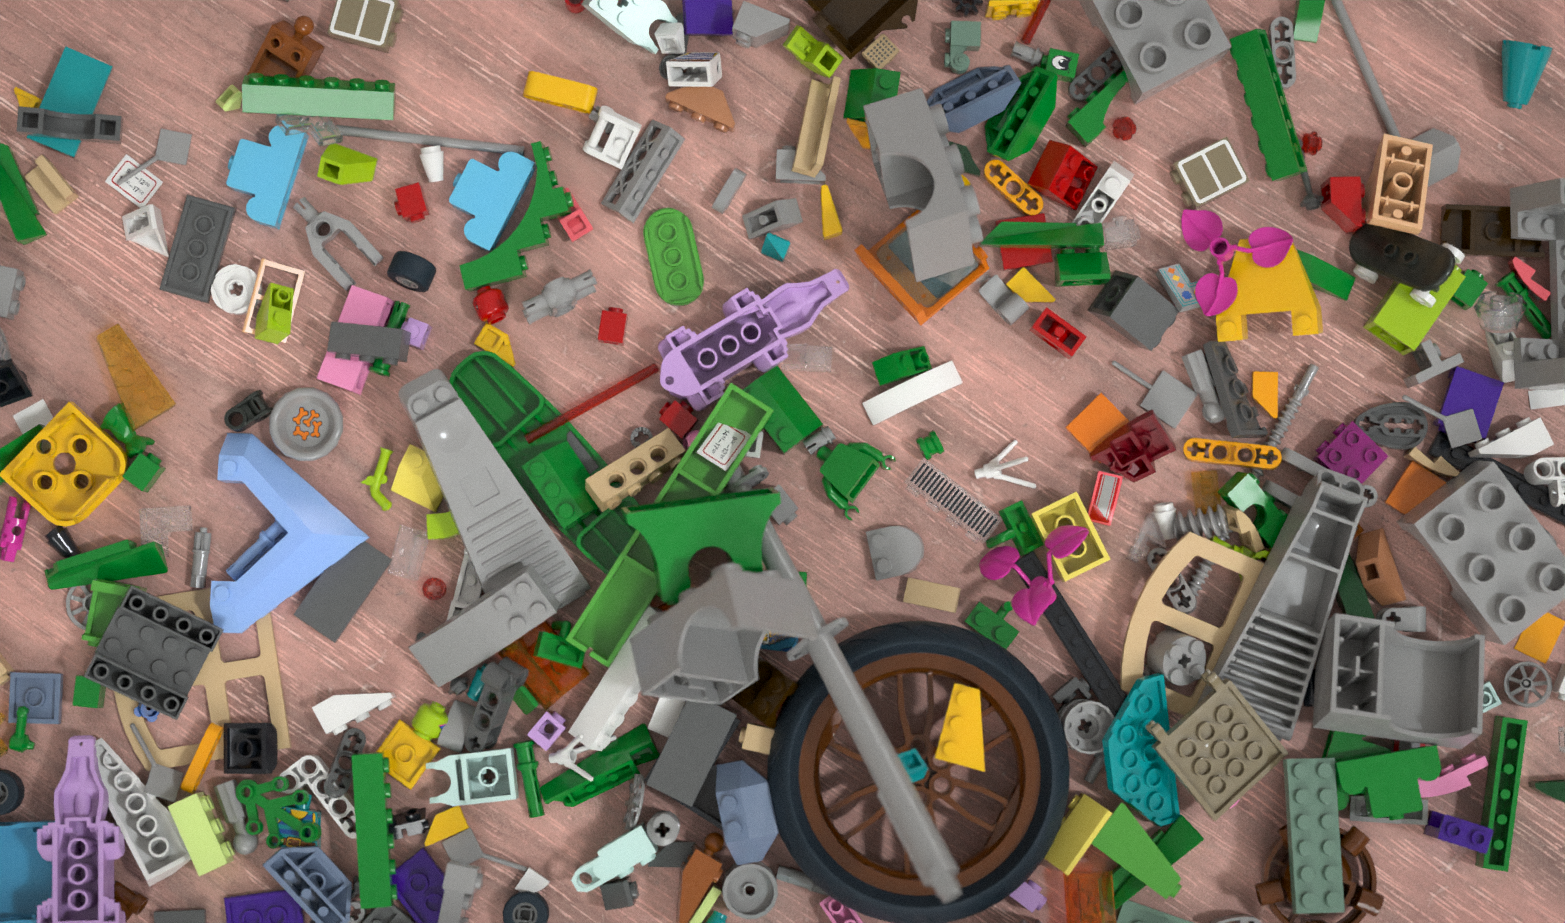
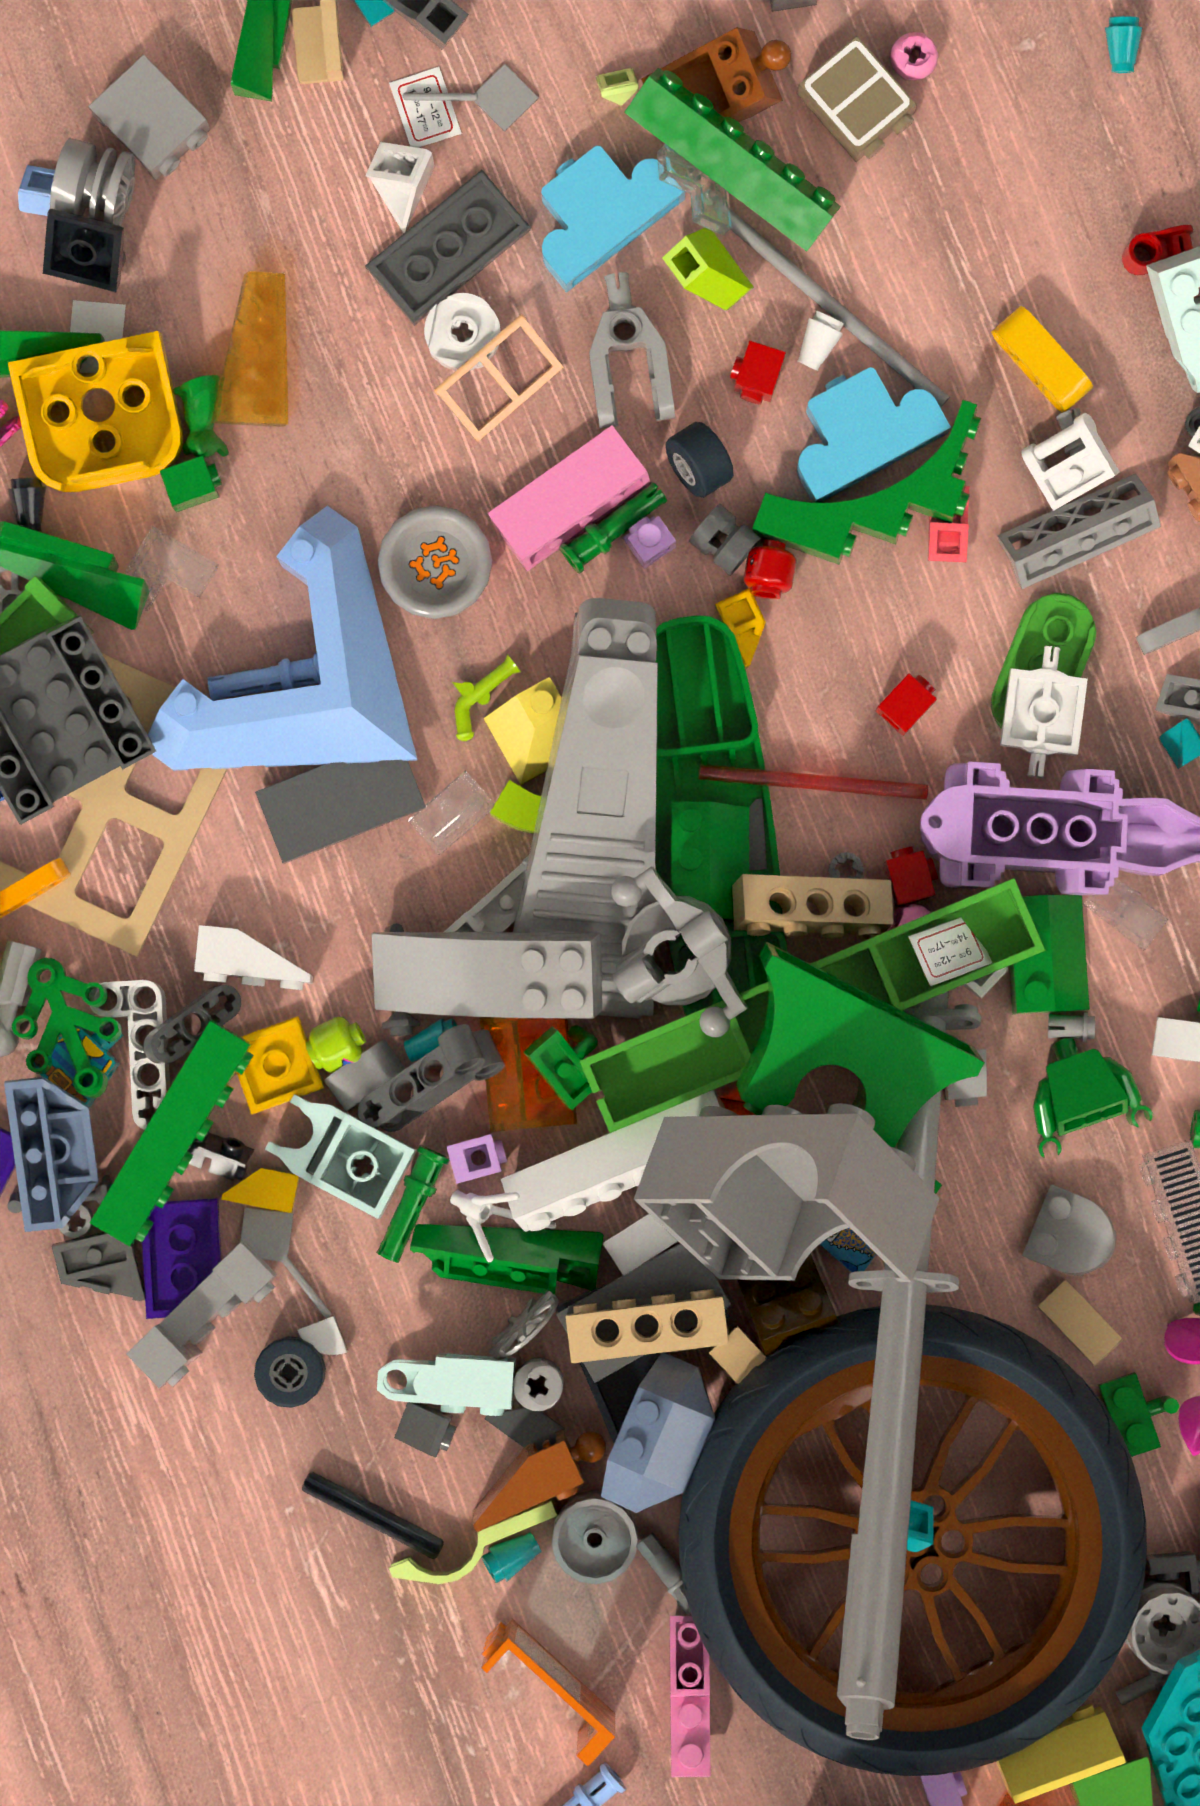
camera: 40 degrees right, 0 degrees up
light grey piece [190,527,211,588] -> none
pearl dark grey piece [224,390,273,432] -> none
black slope [224,722,278,774] -> none
lime slope [255,283,294,344] -> none
dark grey brick [327,321,411,366] -> none
clear red bush [422,578,447,600] -> none
green slope [513,685,540,715] -> none
light grey piece [522,269,597,325] -> none
yellow wing [934,683,985,772] -> none
none -> tan brick [566,1289,729,1363]
none -> light grey piece [611,866,748,1037]
none -> dark grey wheel [689,504,761,576]
none -> white plate [1000,646,1088,778]

